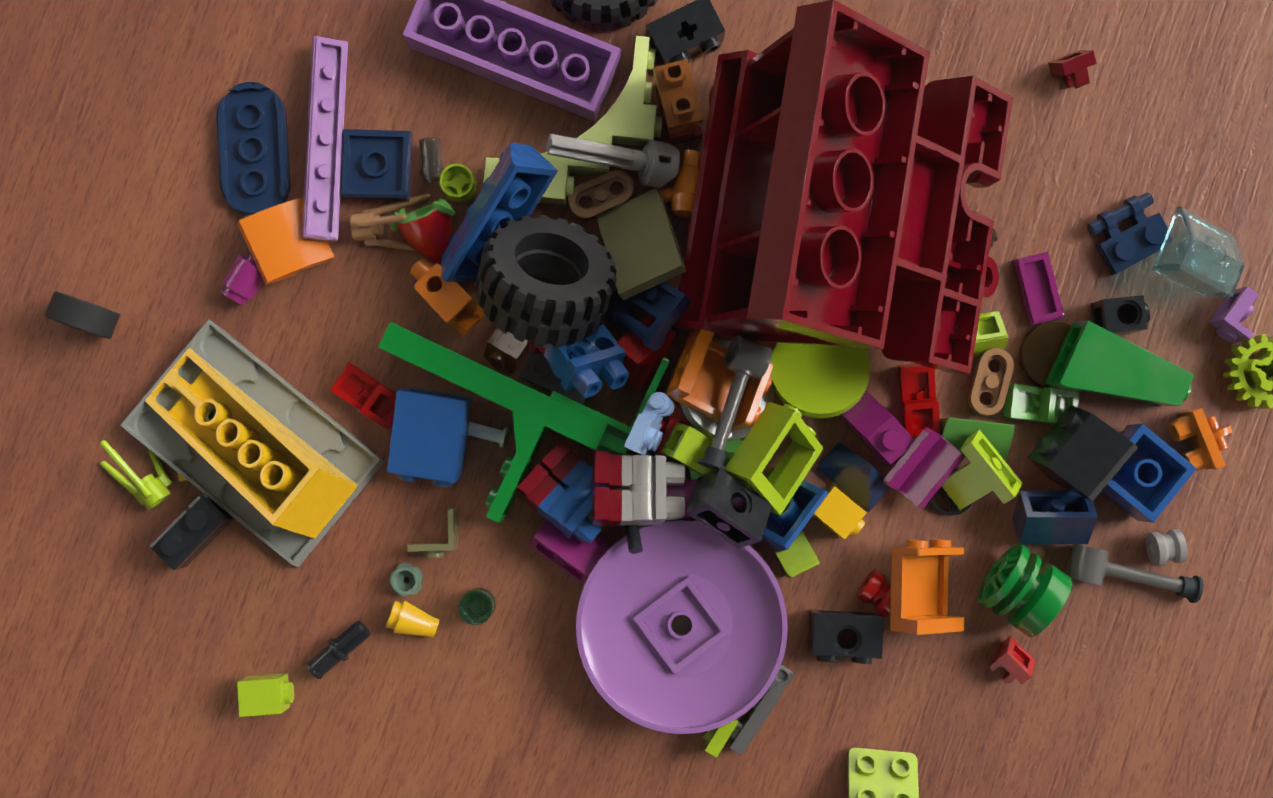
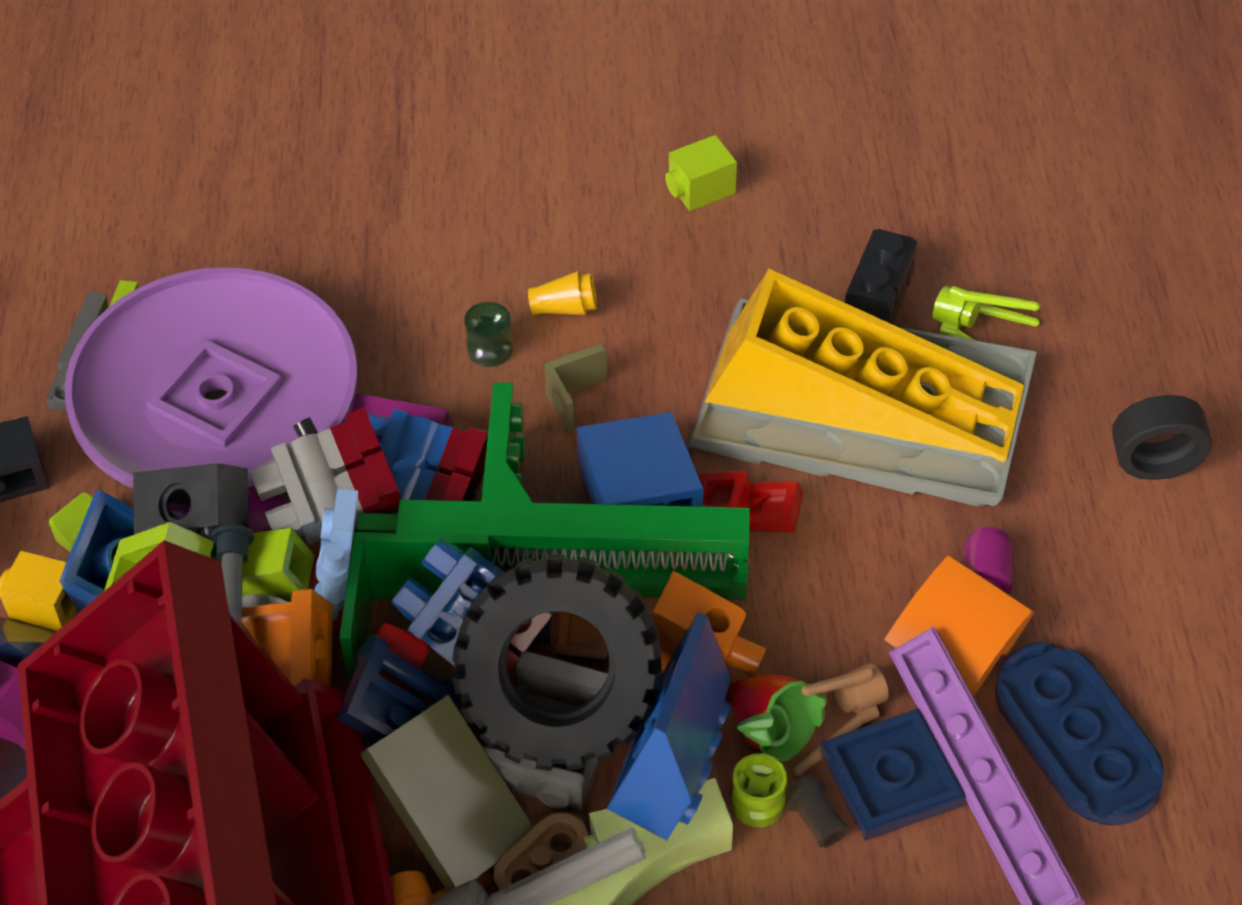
camera: 160 degrees right, 35 degrees down
black axle [306,621,370,679] -> none
sand green plate [389,563,423,597] -> none

